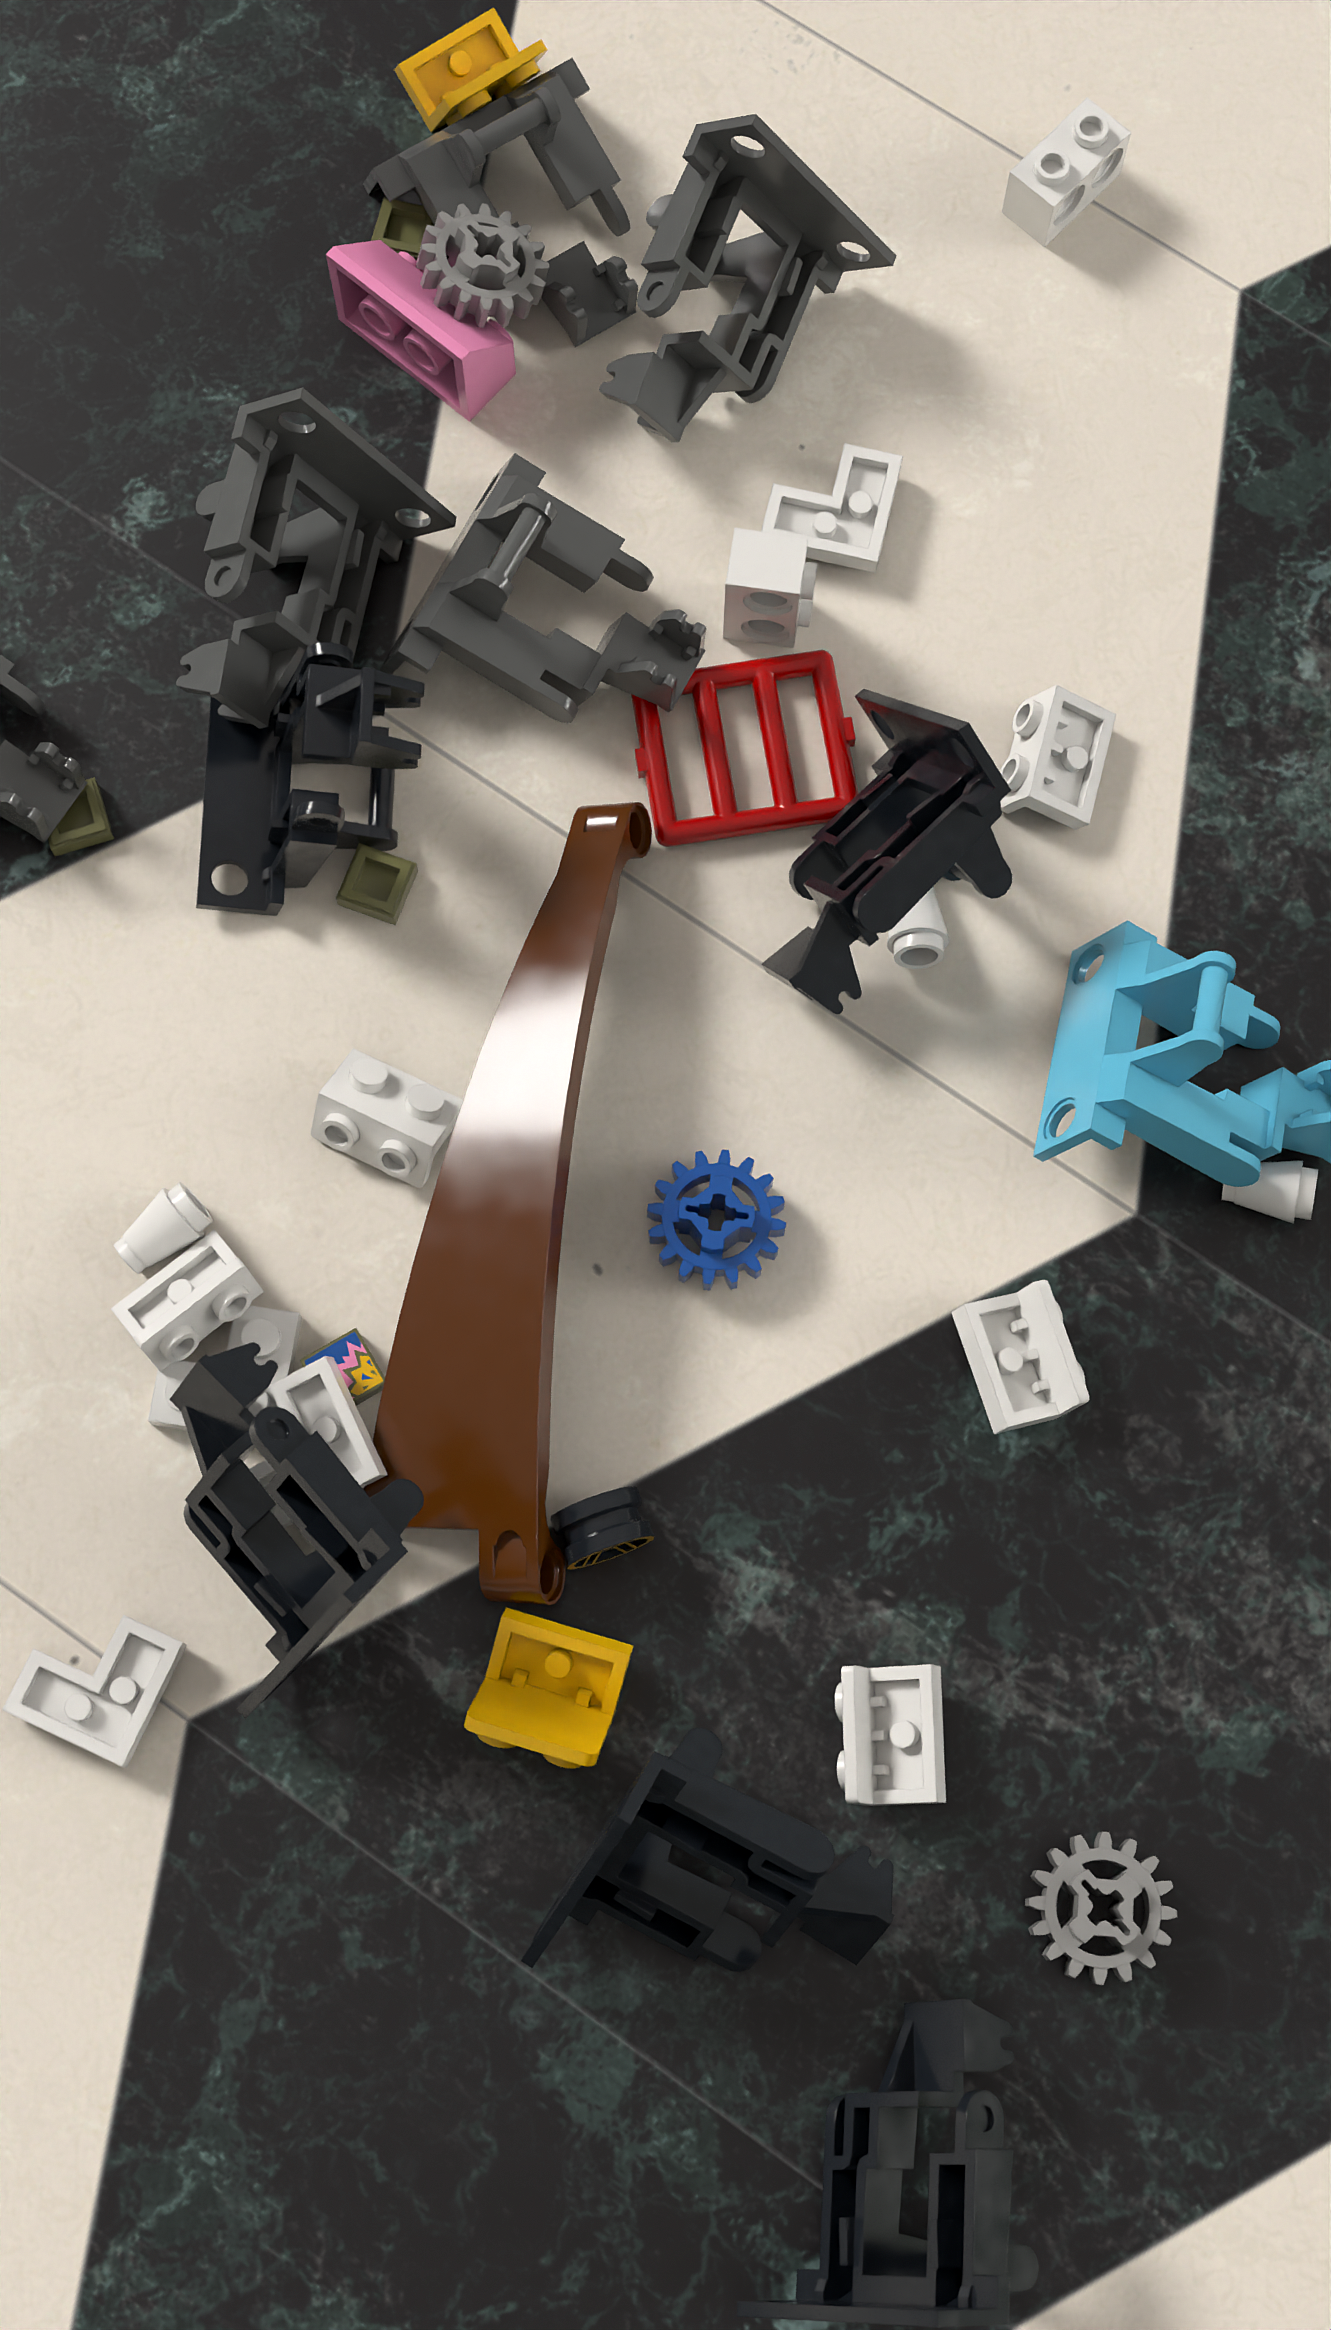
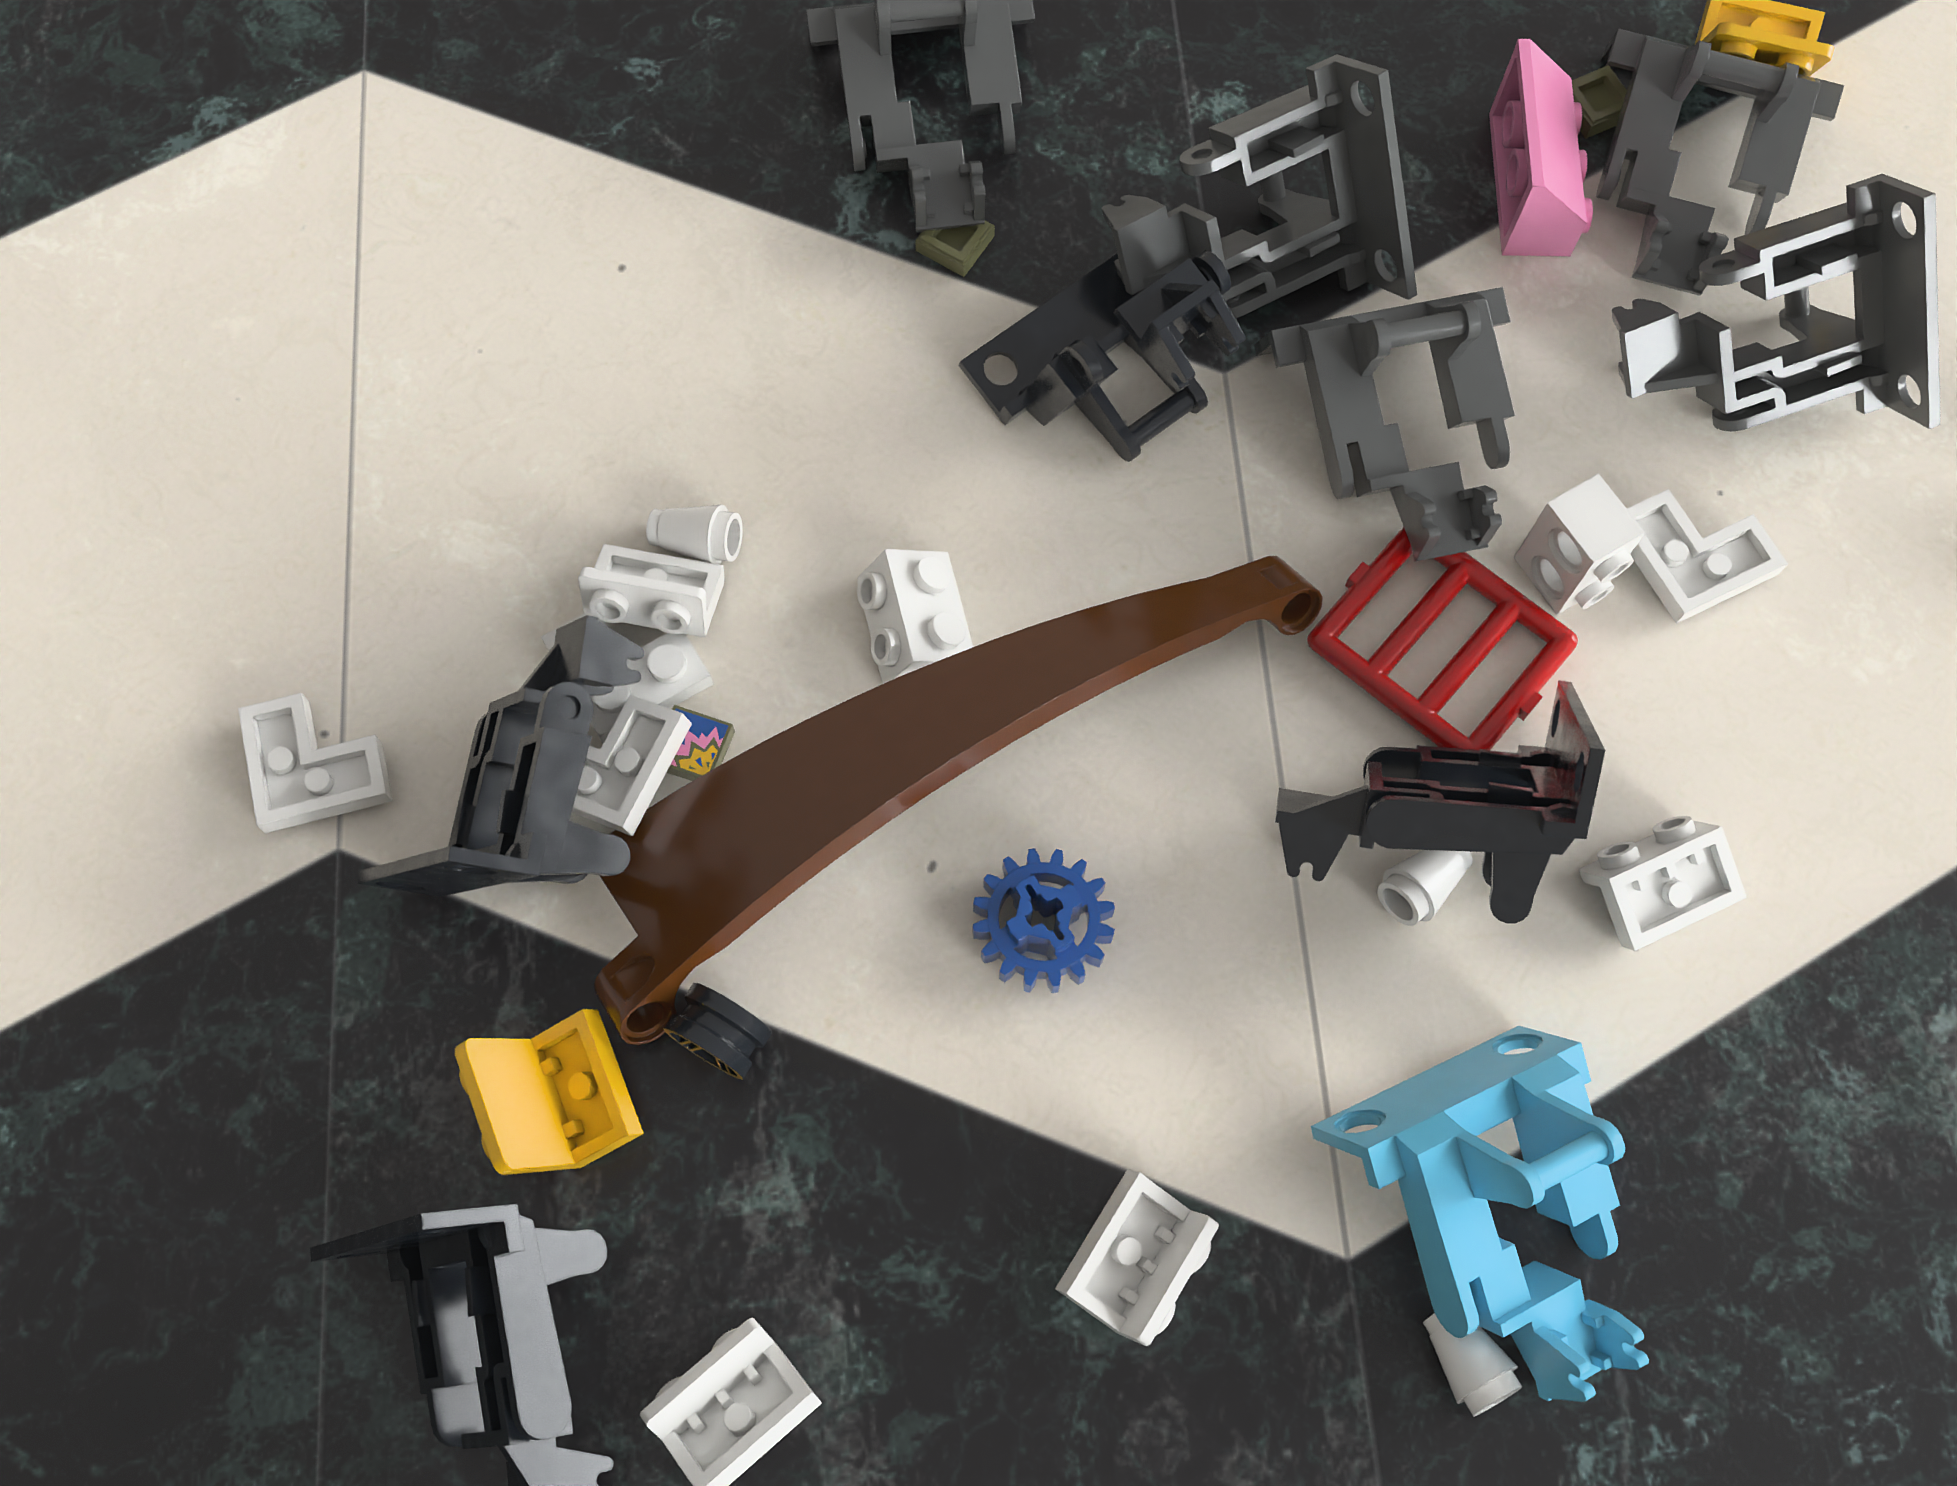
camera: 50 degrees right, 5 degrees down
olive tile [336,843,418,925] -> none
light grey gear [416,203,549,328] -> none

